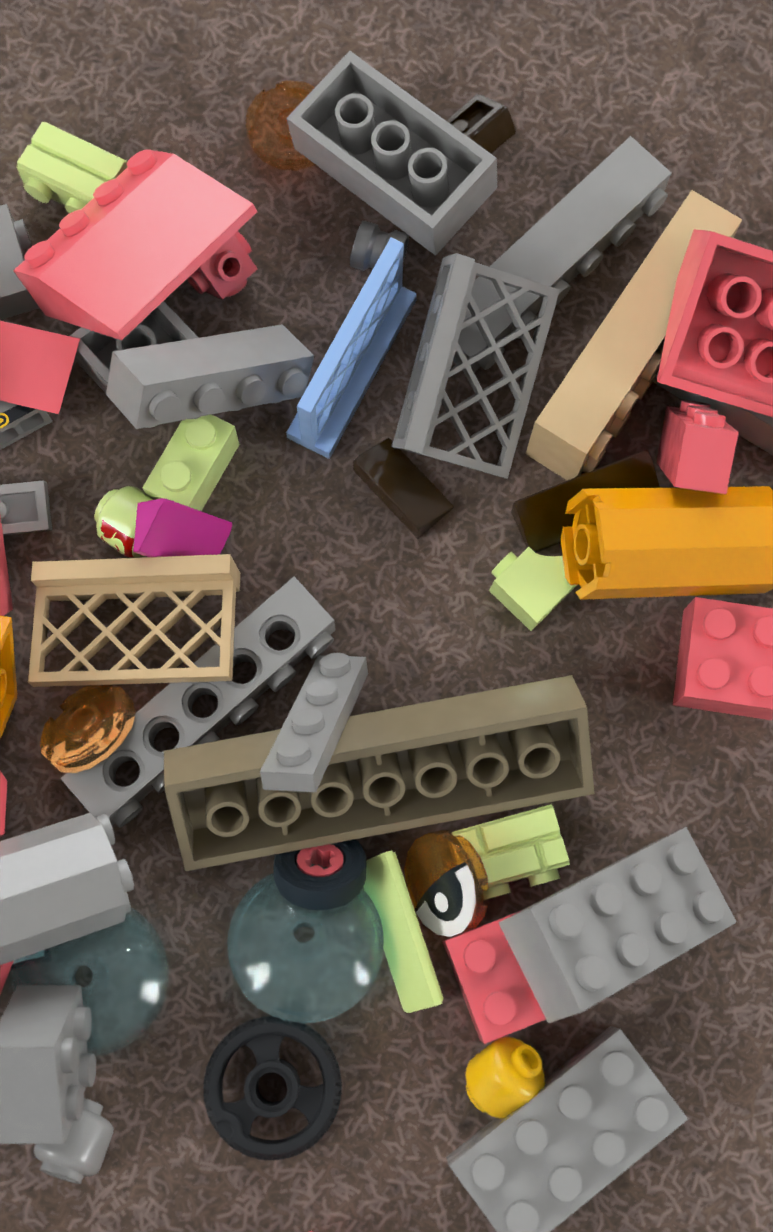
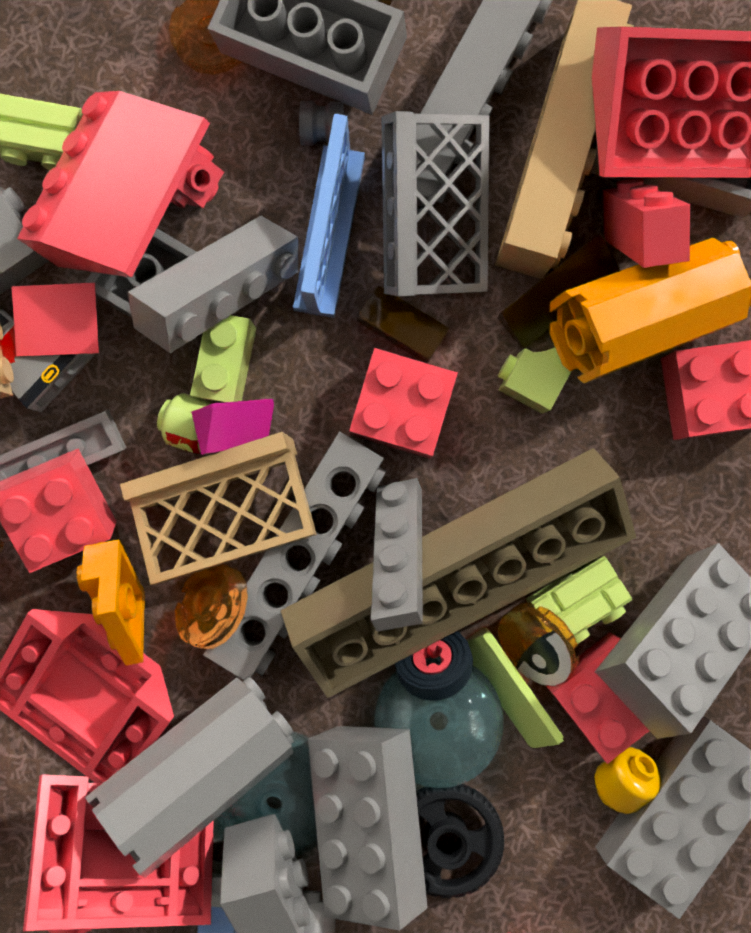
camera: 10 degrees left, 10 degrees up
none -> light grey brick [308,726,428,931]
none -> coral brick [349,348,458,459]

